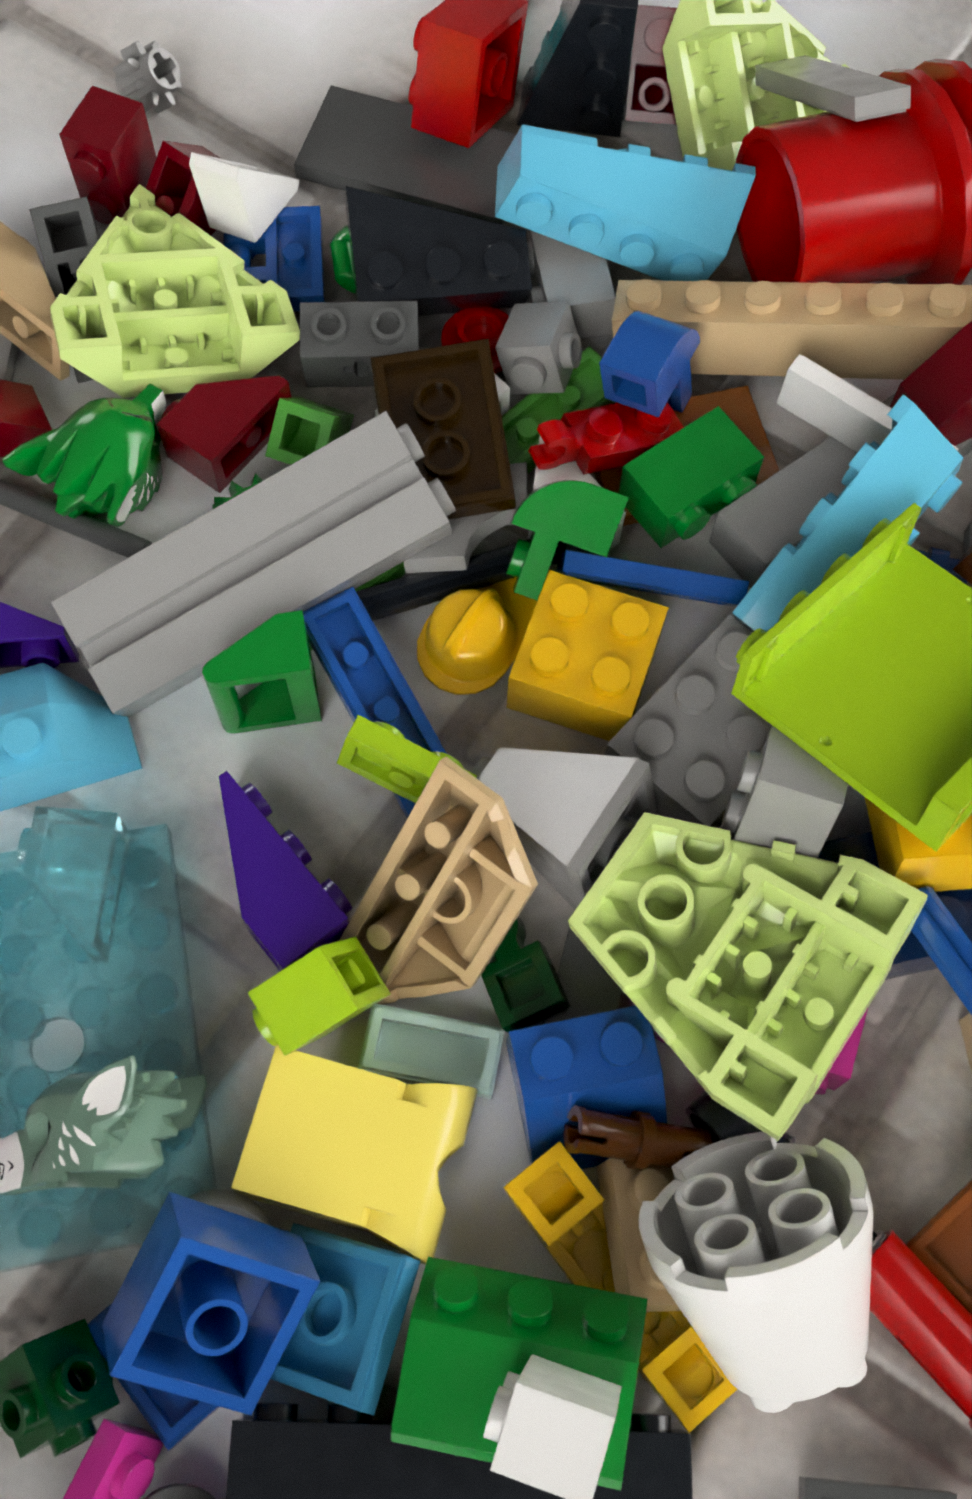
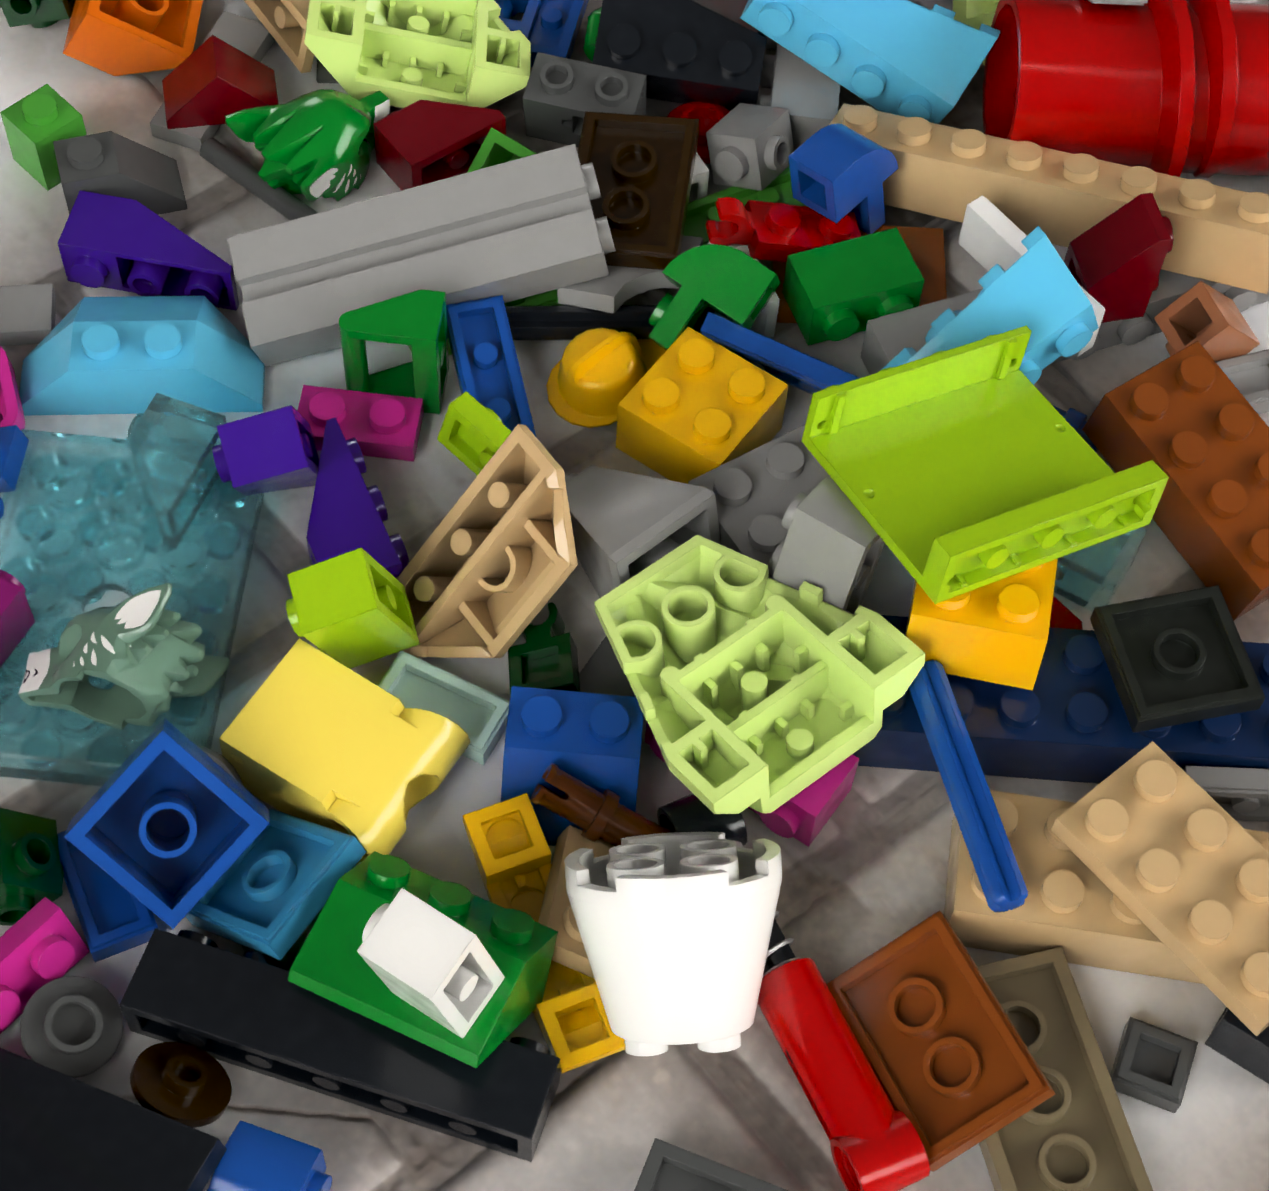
camera: 15 degrees right, 10 degrees down
none -> dark purple slope [212,405,320,495]
none -> dark pink plate [297,385,424,462]

